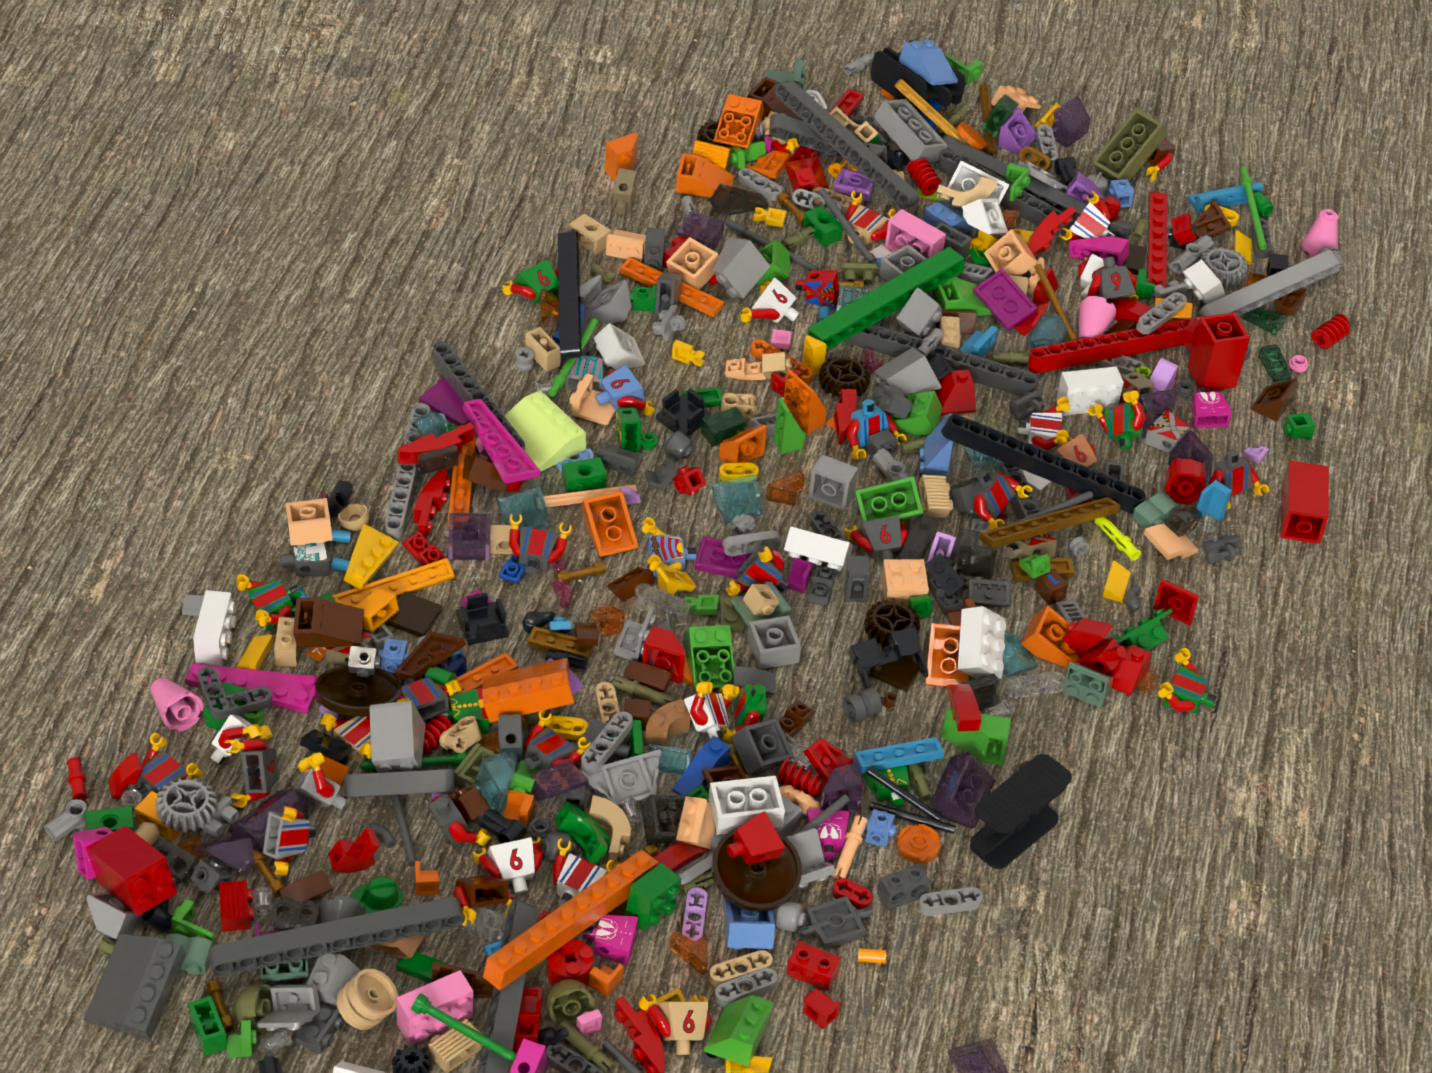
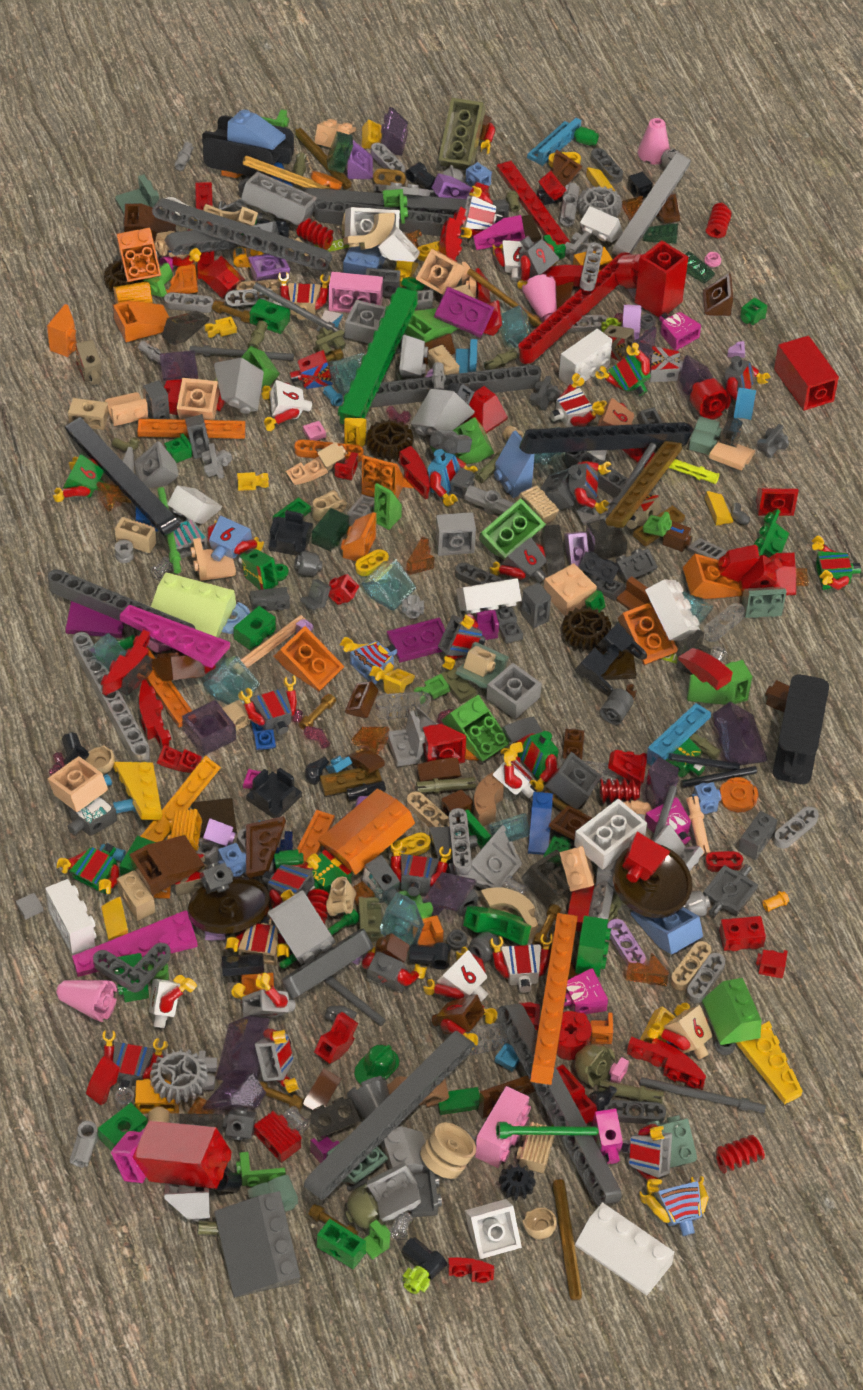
camera: 30 degrees left, 5 degrees up
red pin [67,757,87,801] -> none
dark grey torso [224,739,279,808] -> none
orange panel [415,861,439,896] -> none
light grey beam [722,531,782,556] -> none
light grey bush [1069,536,1090,556] -> none
bright green bar [1240,166,1267,250] -> none
none -> lavender slope [203,819,236,847]

